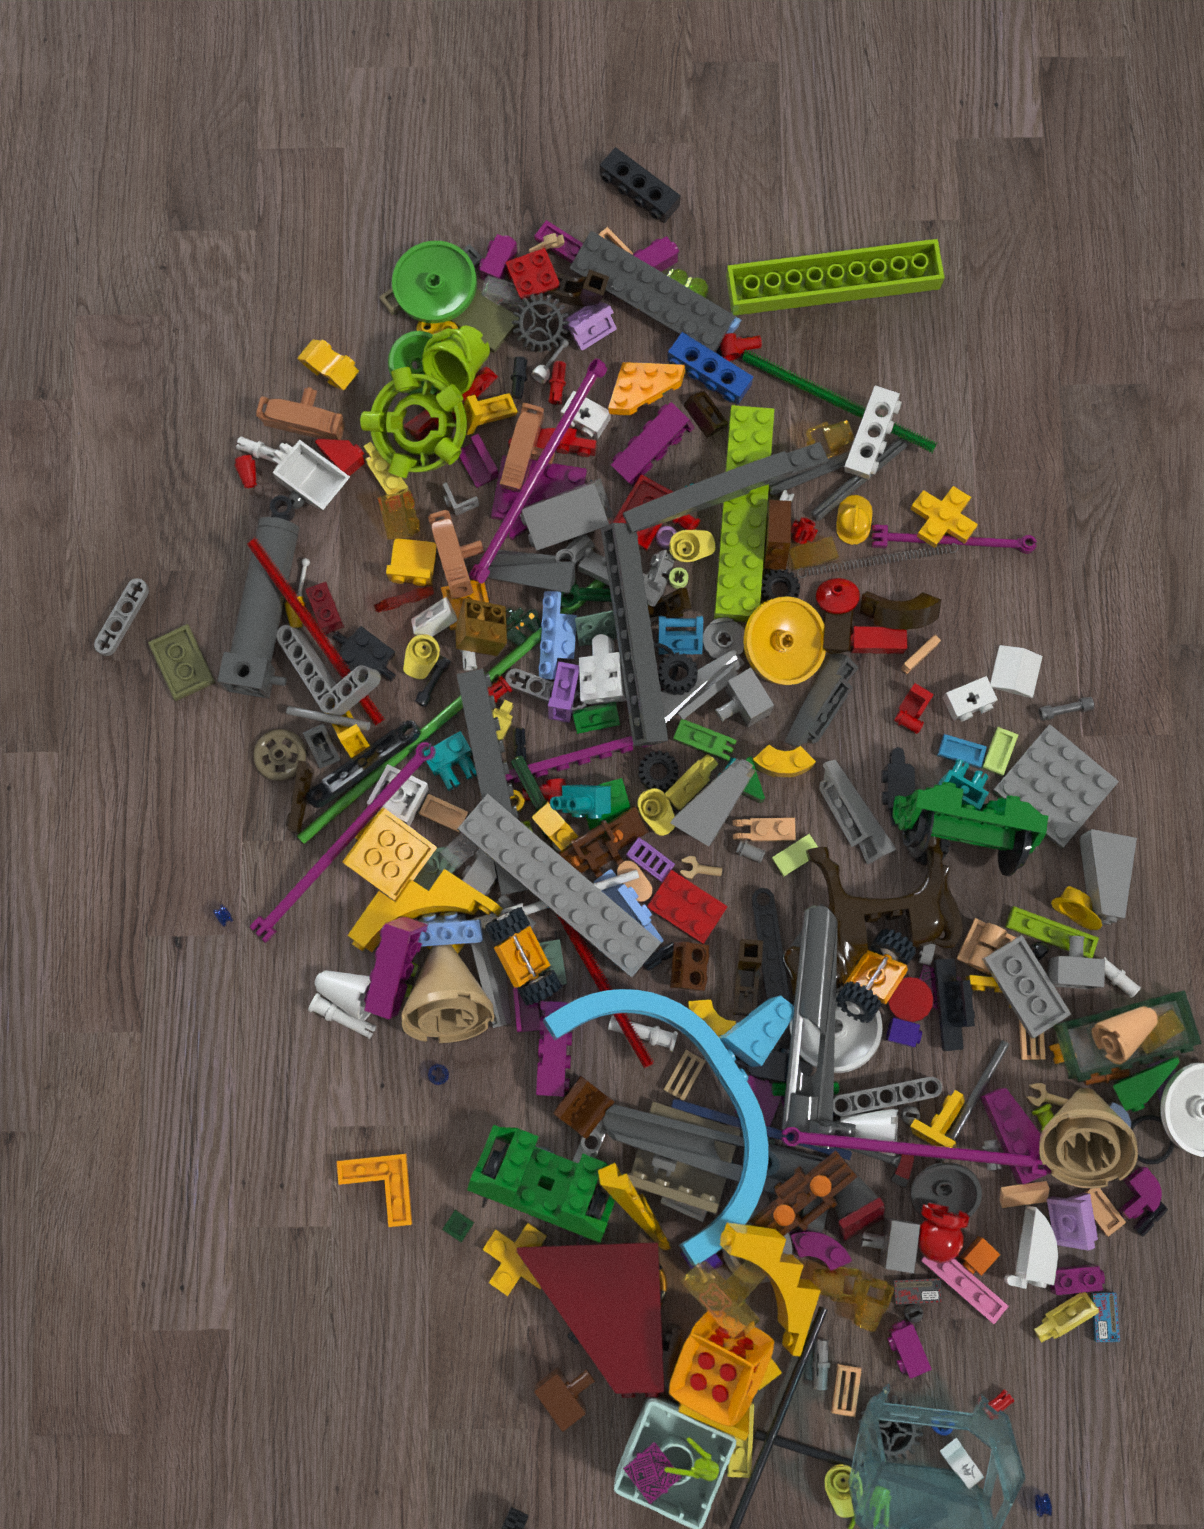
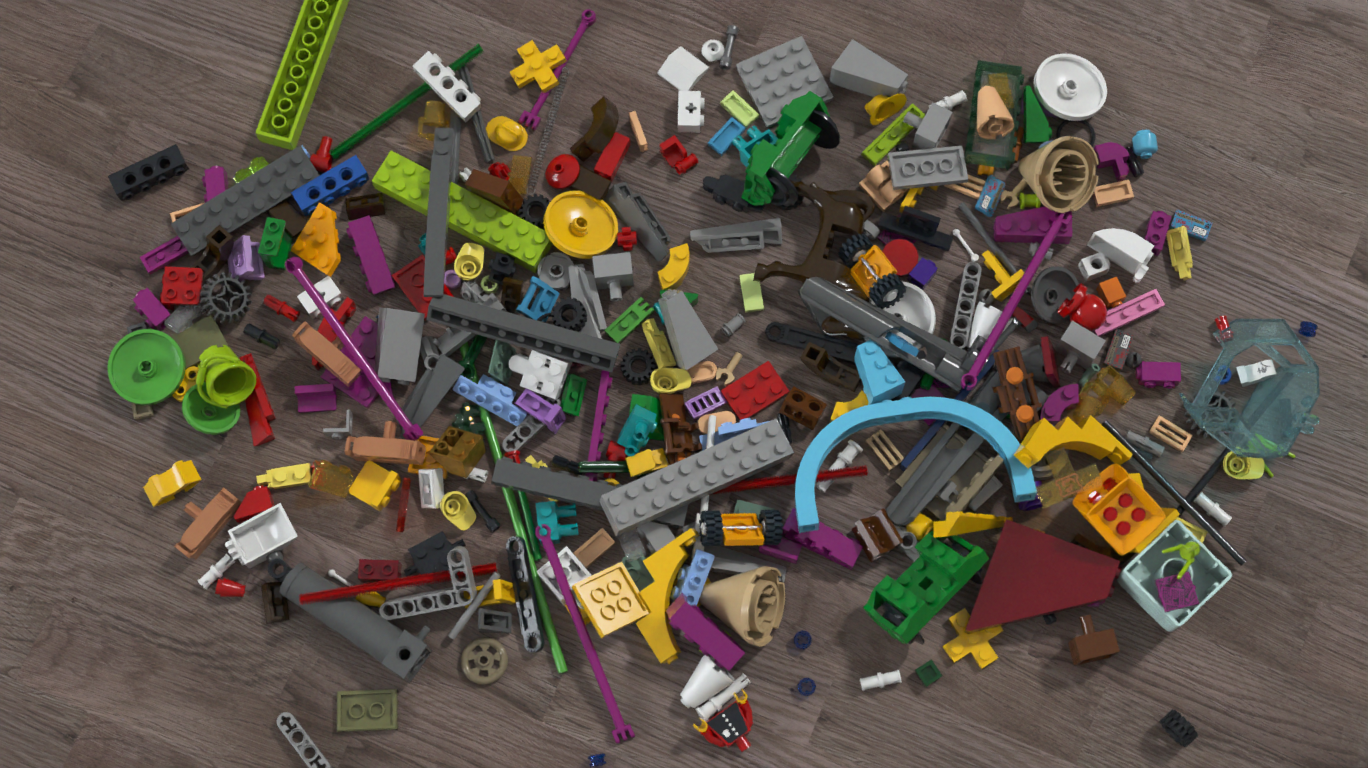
camera: 65 degrees left, 5 degrees down
dark brown wing [286,760,314,834] -> none
light orange plate [337,1154,412,1227] -> none
lime piece [360,367,467,478] -> none
yellow bracket [463,393,518,435] -> none
tan bar [529,233,565,253] -> none
hinge [531,339,569,384] -> none
light nougat hinge [733,818,796,842] -> none
light nougat tile [999,1181,1049,1208] -> none
lavender bracket [1047,1193,1098,1250] -> none
none -> green panel [258,217,294,270]
none -> dark brown slope [261,582,290,624]
none -> dark brown slope [268,200,308,238]
none -> black brick [488,252,516,285]
none -> green bar [518,491,542,561]
none -> red gear [617,227,637,251]
none -> light nougat tile [686,361,717,384]
none -> torso [693,689,753,752]
none -> white plate [702,40,725,62]
none -> clear blue bush [797,678,816,696]
none -> white pin [860,670,901,691]
none -> dark azure tile [885,331,919,357]
none -> yellow head [905,513,933,541]
none -> white hinge [953,229,979,262]
none -> dark azure tile [975,175,1006,217]
none -> white brick [1078,252,1110,282]
none -> sand green arm [1078,363,1100,391]
none -> medium azure head [1132,130,1158,159]
none -> white pin [1194,492,1232,527]

